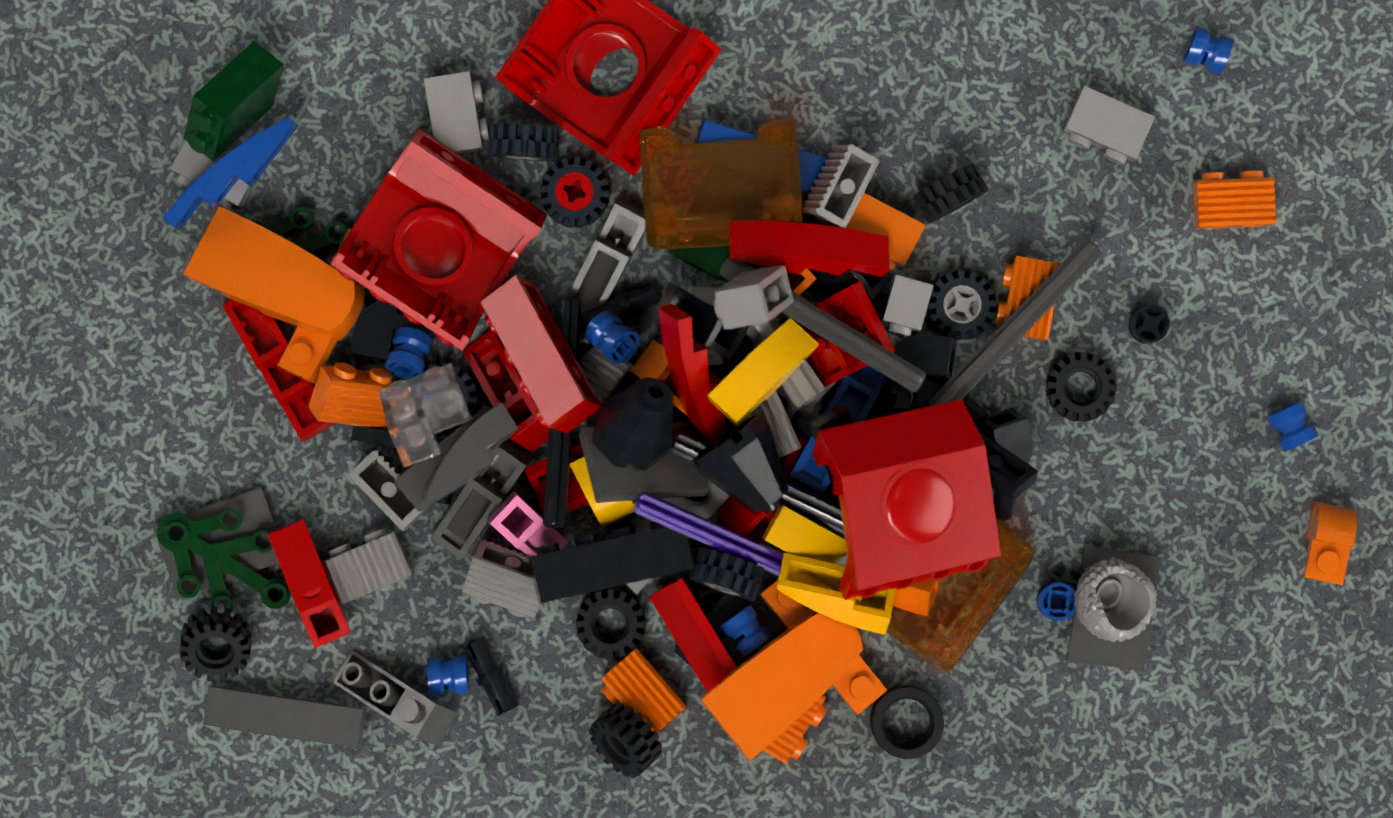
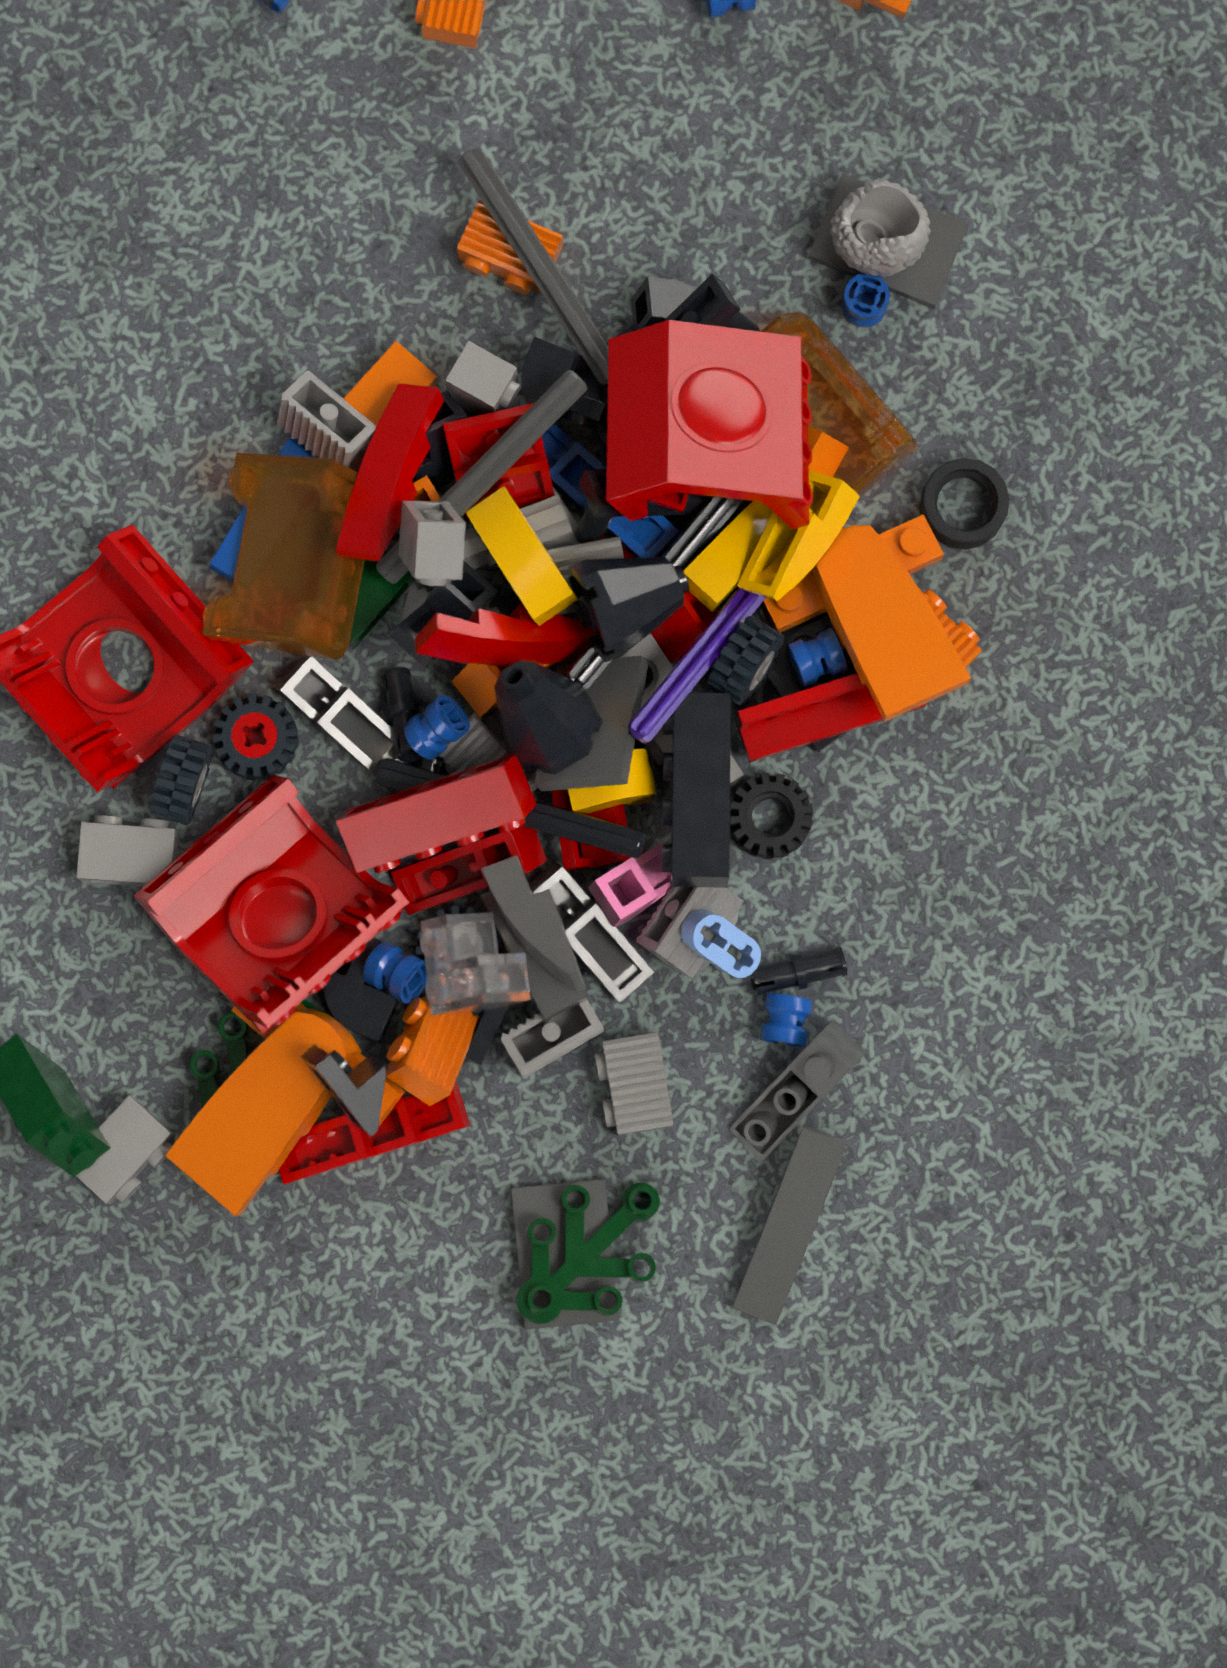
camera: 80 degrees left, 5 degrees down
blue slope [162,117,298,230] -> none
black tyre [180,607,252,682] -> none
red slope [268,518,350,648] -> none
black tyre [589,703,662,778] -> none
orange brick [601,647,687,733] -> none
black tyre [913,163,989,224] -> none
black wheel [926,270,997,341] -> none
black tyre [1045,352,1117,422] -> none
light grey brick [1062,86,1155,165] -> none
black wheel [1128,304,1170,344] -> none
none -> slope [300,1044,387,1137]
none -> light blue beam [681,909,761,978]

